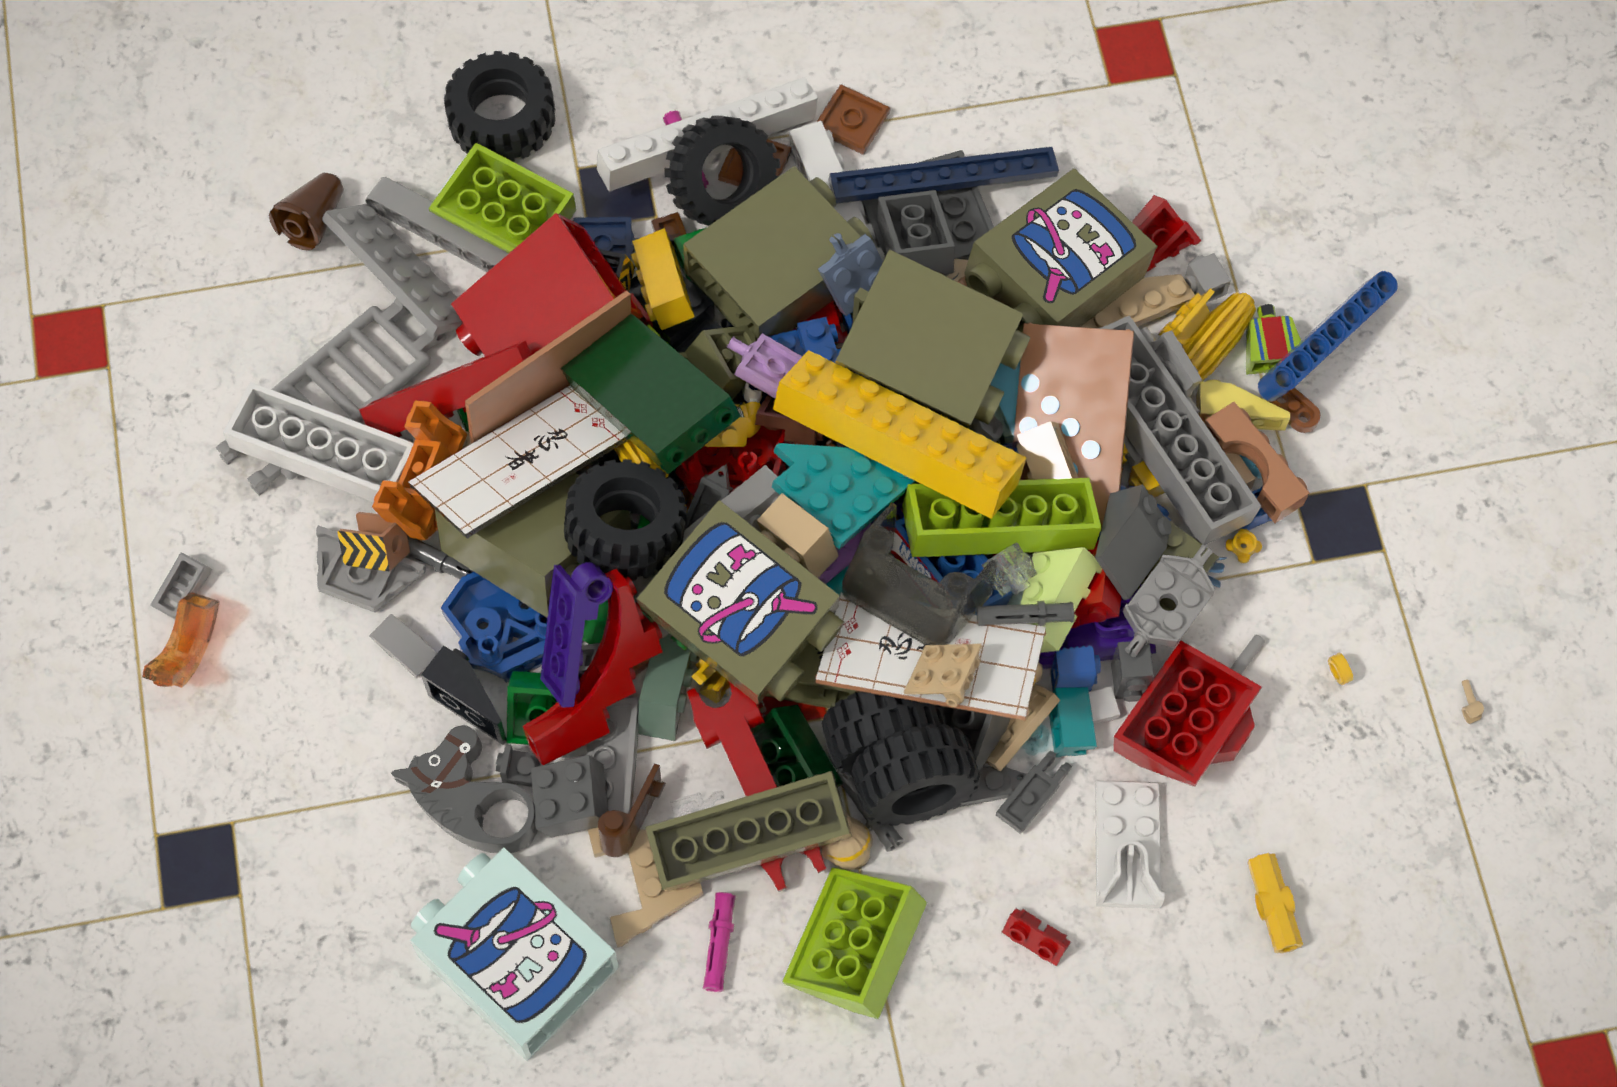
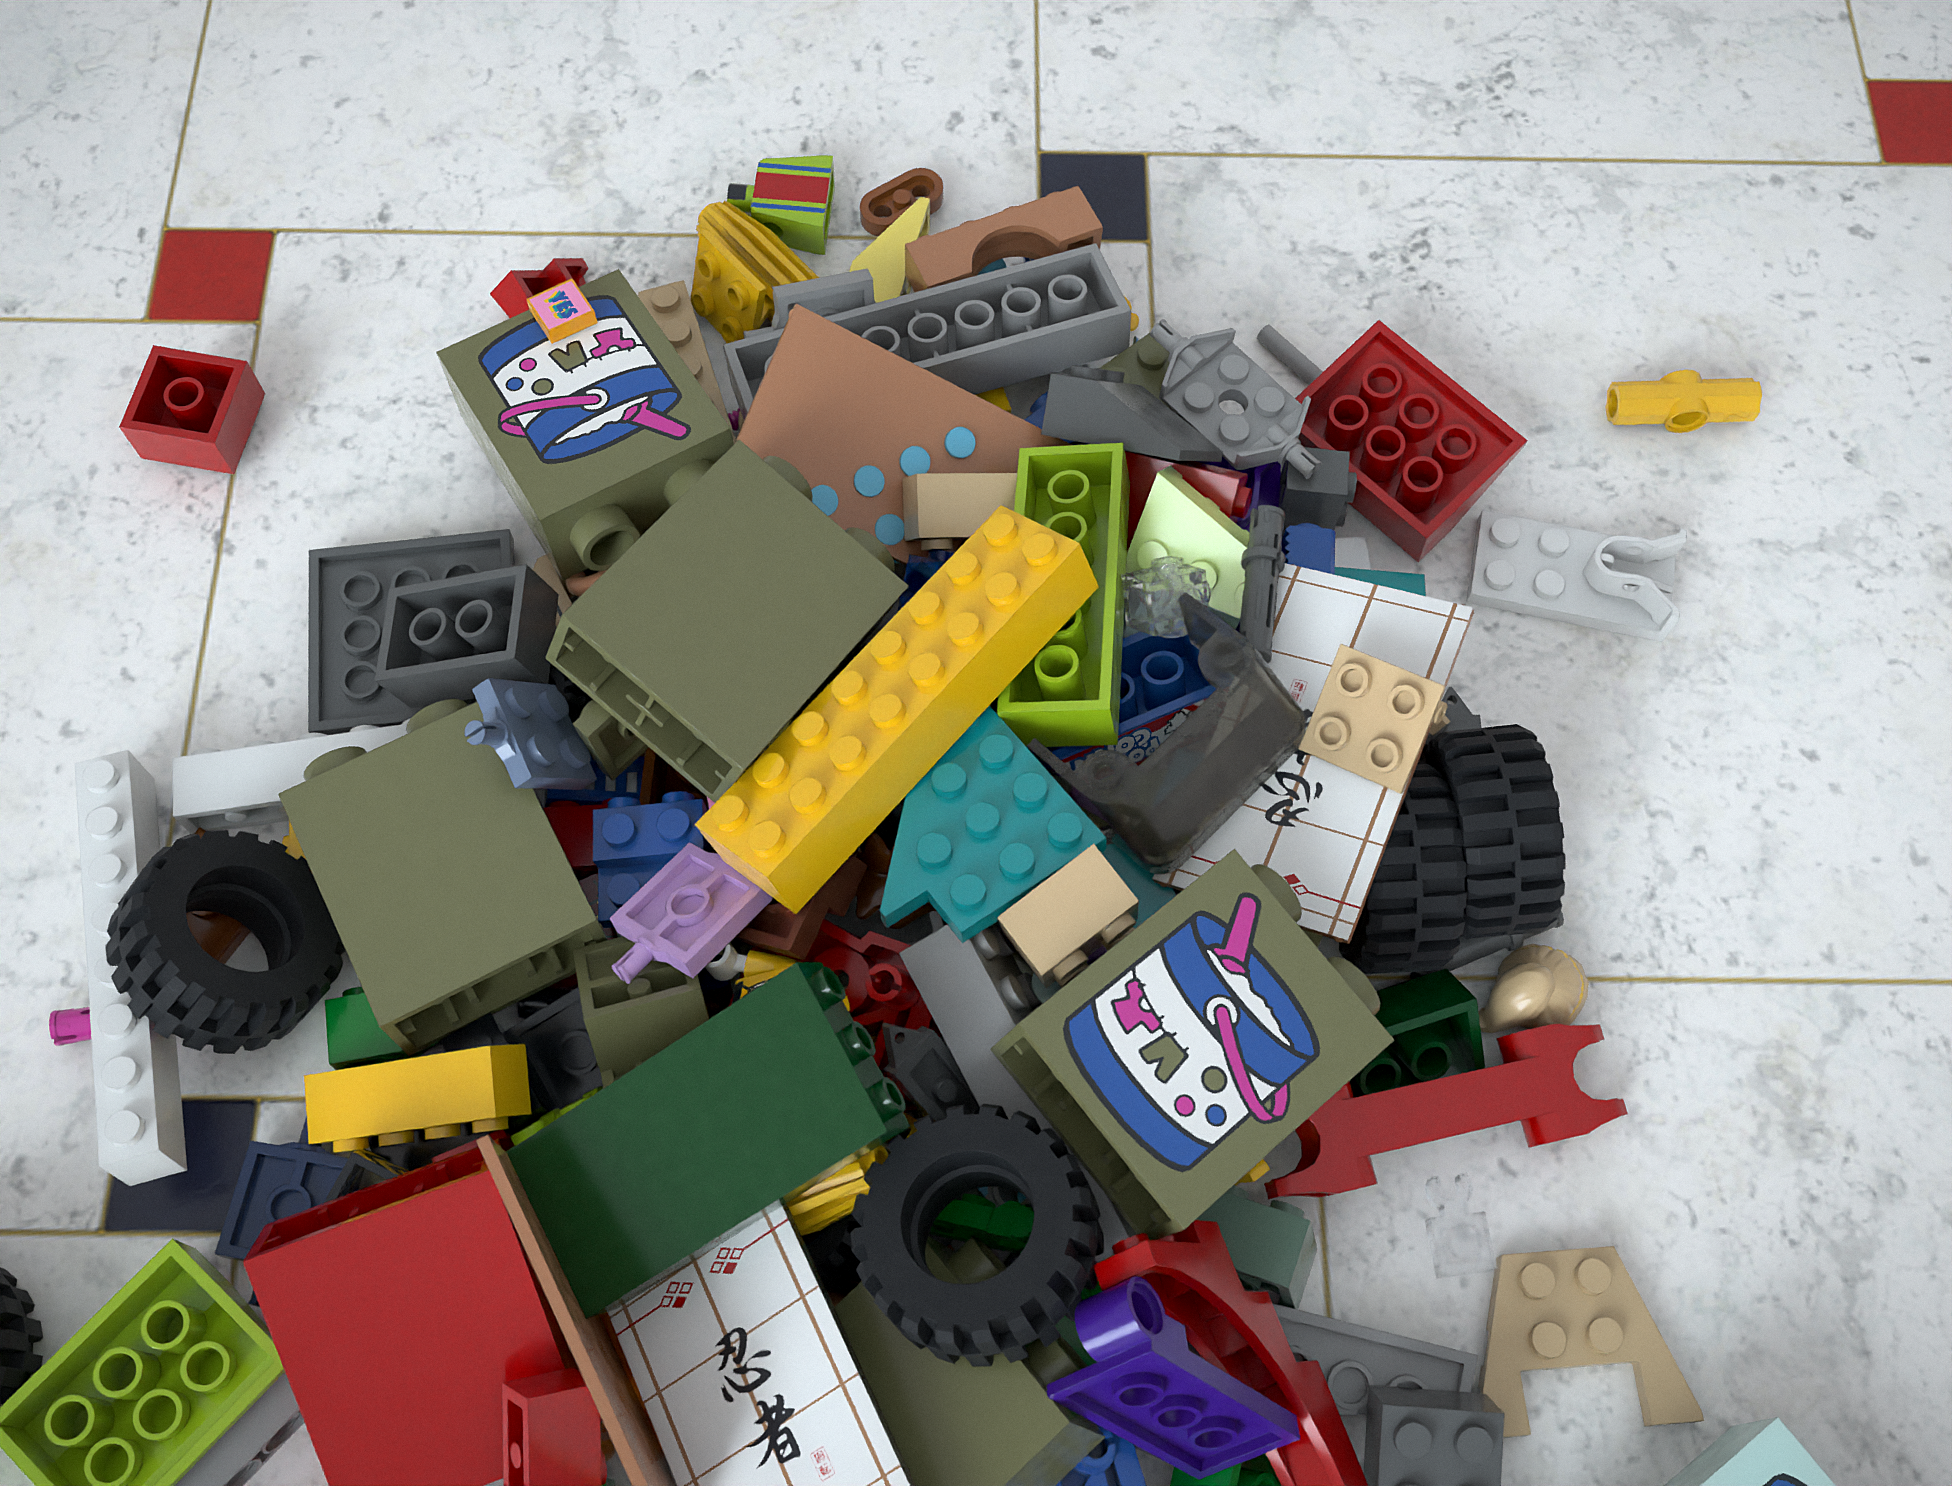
camera: 80 degrees left, 0 degrees up
reddish brown door [598,763,666,858] -> none
olive brick [645,771,852,892] -> none
reddish brown plate [651,212,687,246] -> none
dark pink pin [703,892,736,992] -> none
lime slope [782,867,927,1019] -> none
dark orange tile [817,84,890,155] -> none
dark blue plate [828,146,1059,204] -> none
dark grey hinge [996,750,1072,834] -> none
red hinge [1001,908,1071,966] -> none
light grey brick [1184,253,1231,303] -> none
blue beam [1258,271,1398,401] -> none
yellow tile [1328,652,1353,685] -> none
tan hand [1461,680,1484,724] -> none
none -> red brick [119,345,266,474]
none -> tile [526,279,598,344]

